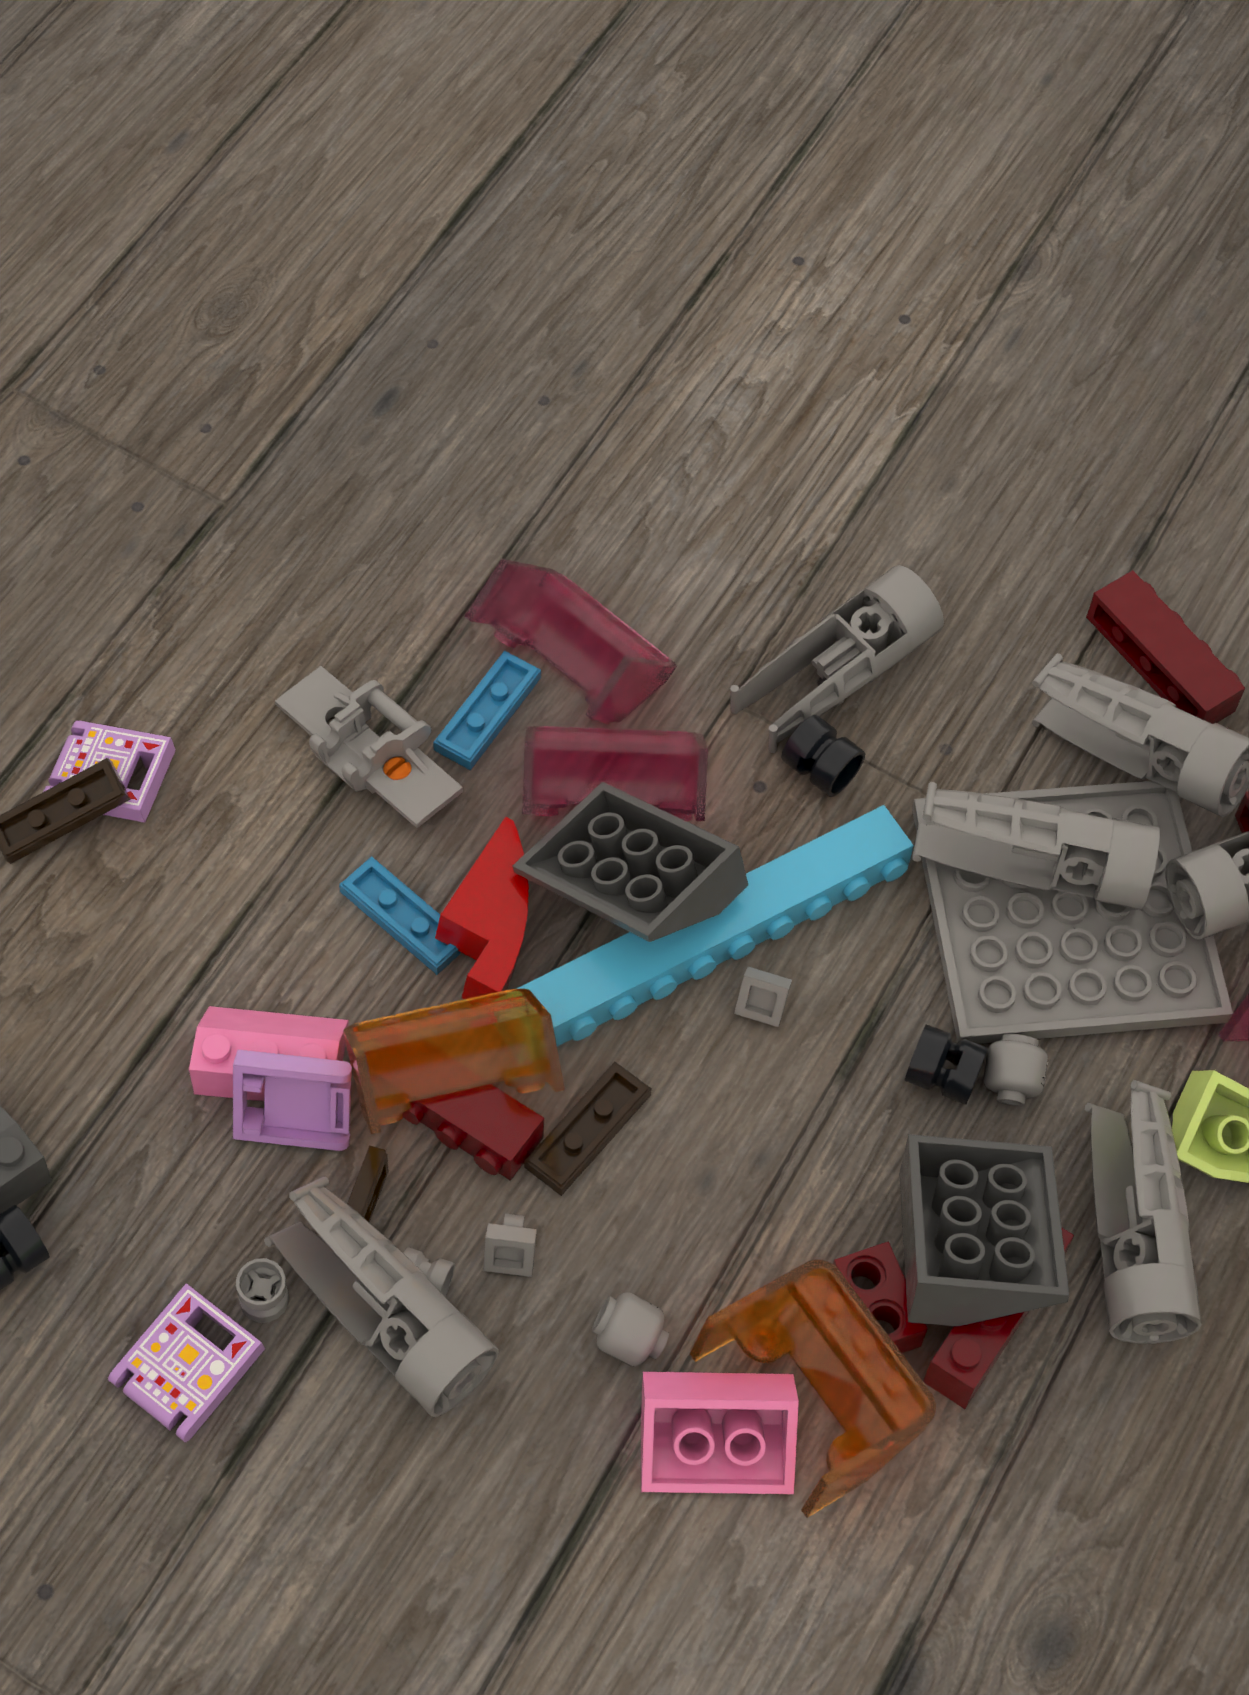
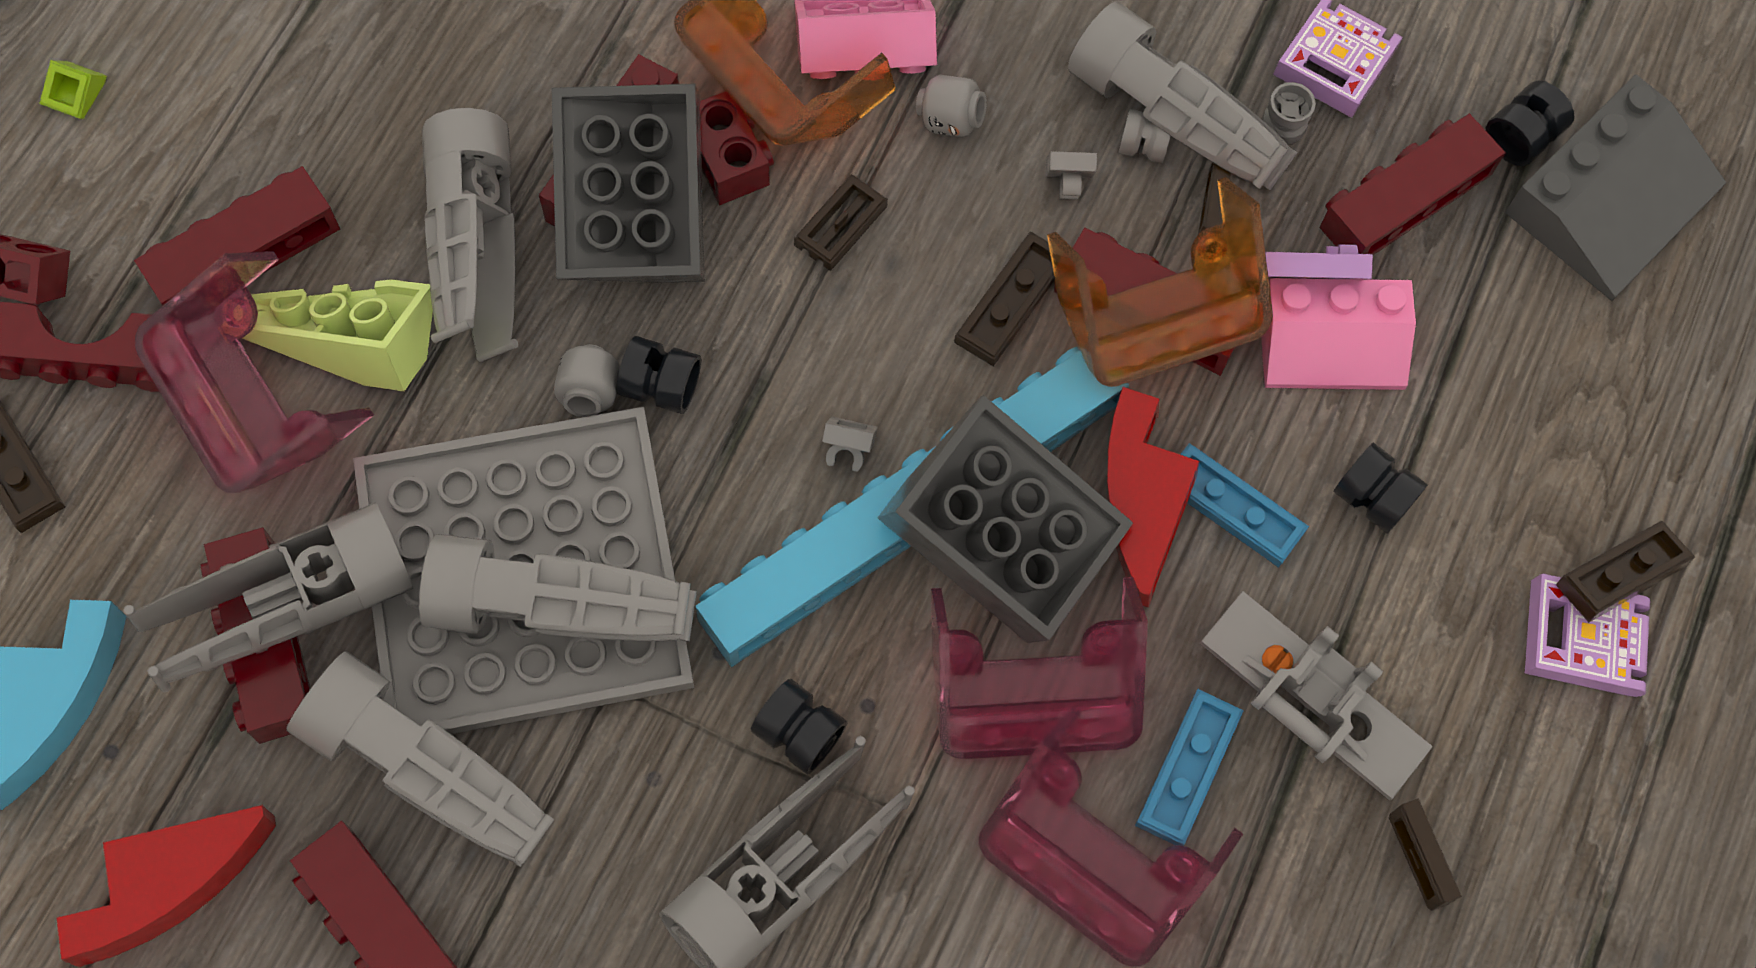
camera: 175 degrees right, 10 degrees up
none -> dark brown tile [794,174,888,271]
none -> dark red brick [1319,113,1506,255]
none -> black wheel [1333,442,1428,534]
none -> dark brown tile [1388,798,1462,911]

